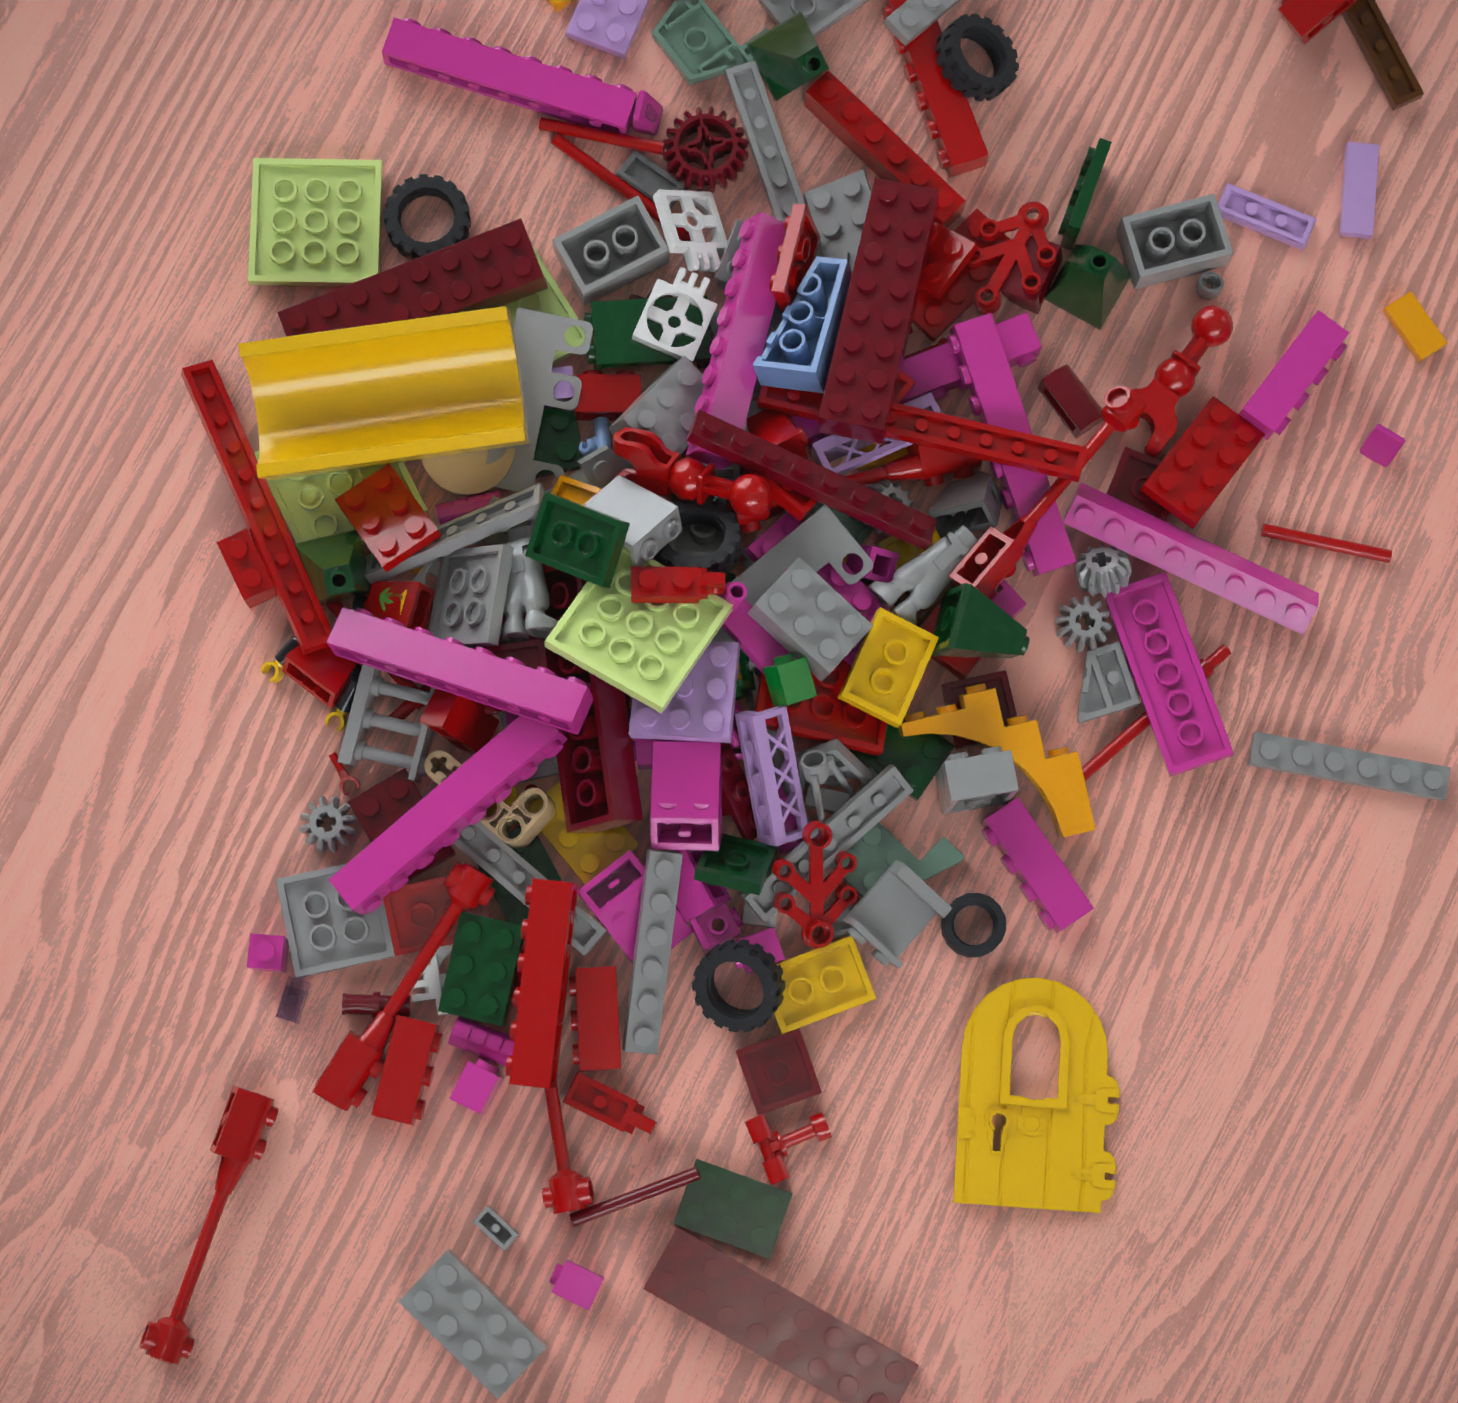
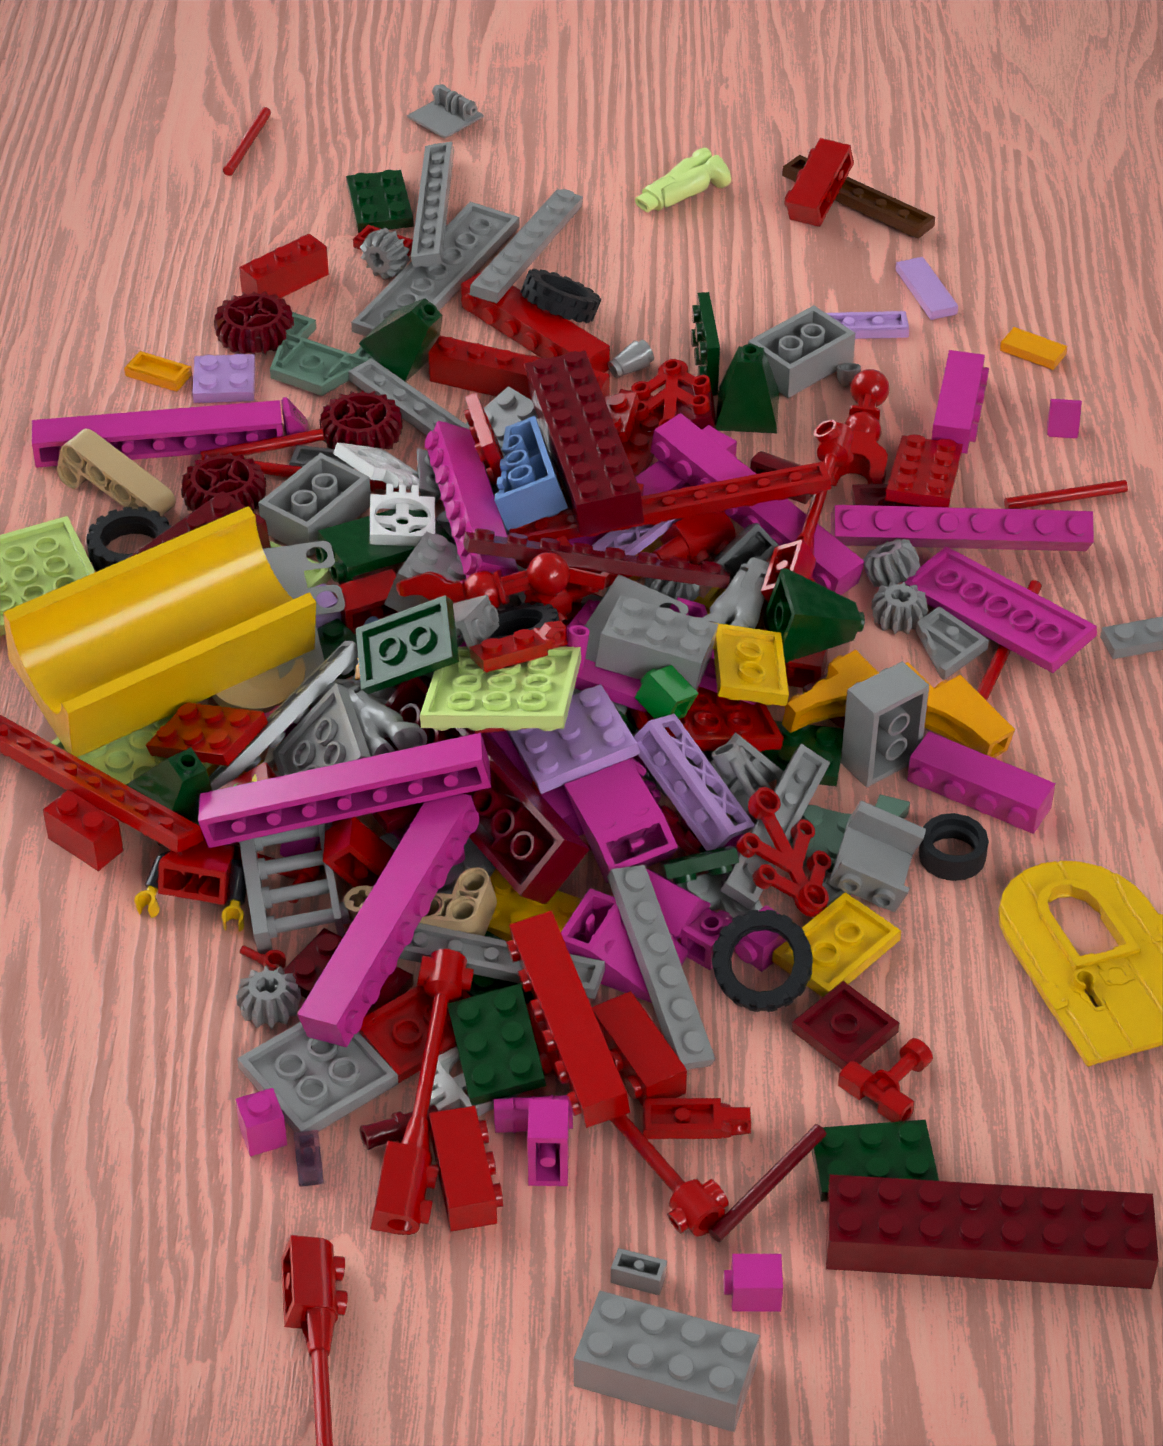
camera: 20 degrees left, 35 degrees down
none -> tan beam [57,428,176,517]
none -> dark red gear [181,452,267,512]
none -> light grey cone [608,340,654,378]

